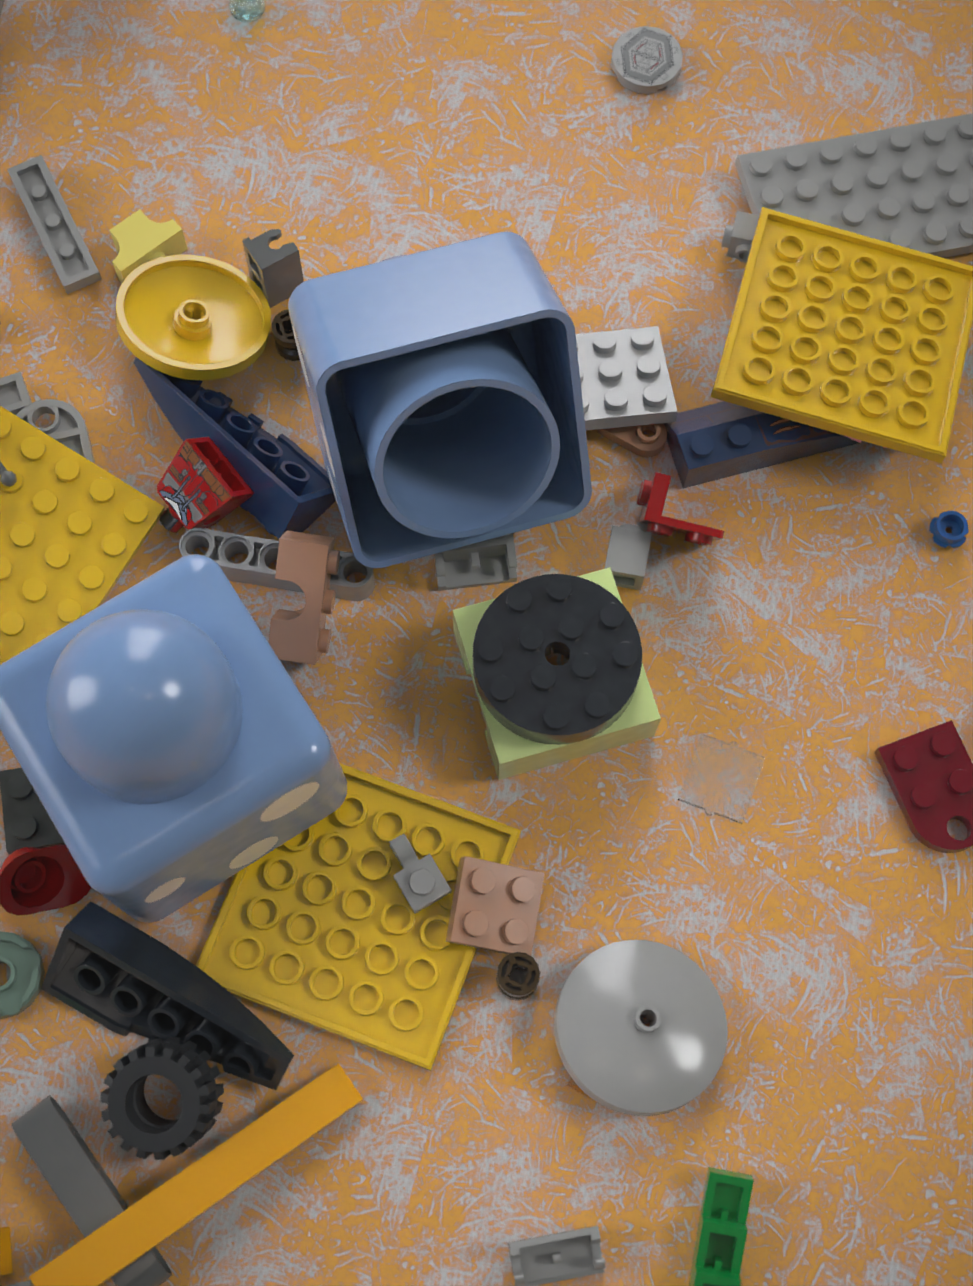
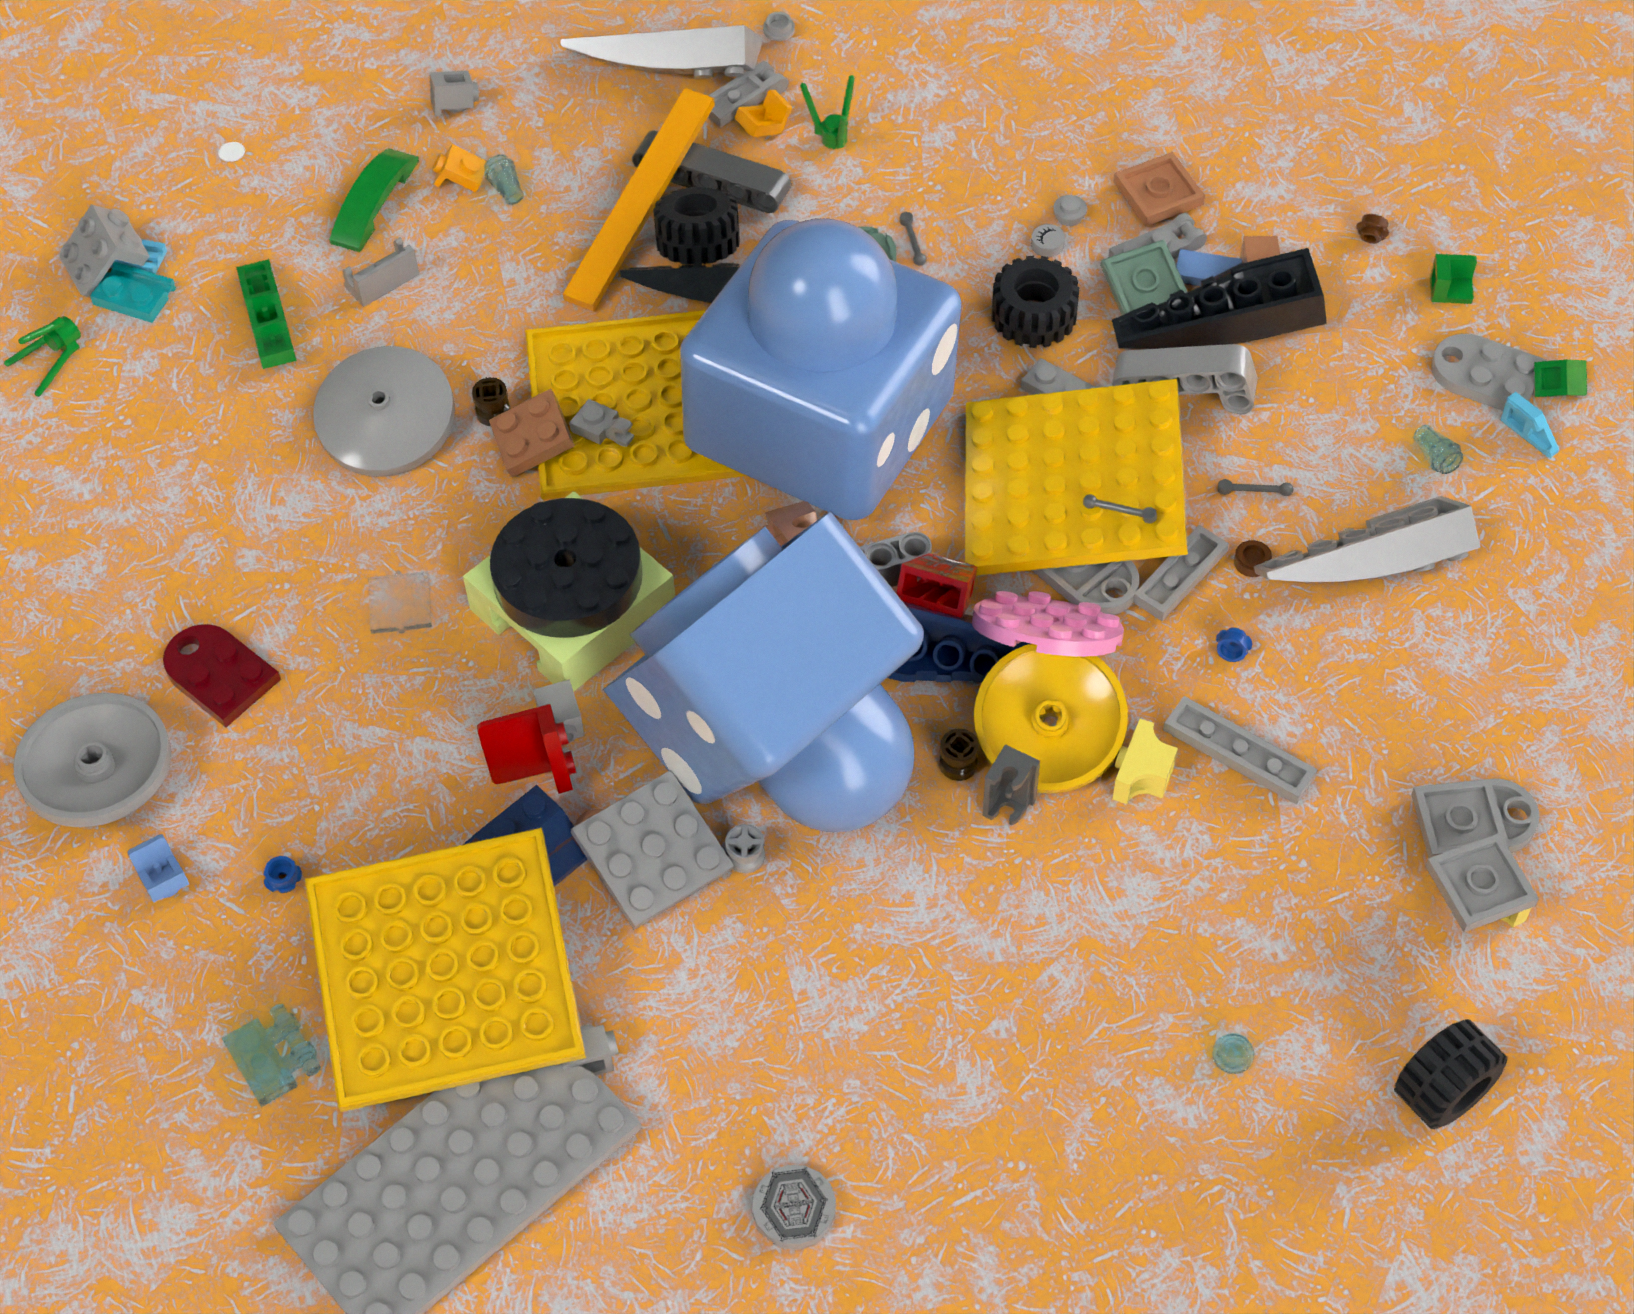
camera: 155 degrees right, 15 degrees down
none -> bright pink plate [972,591,1124,656]

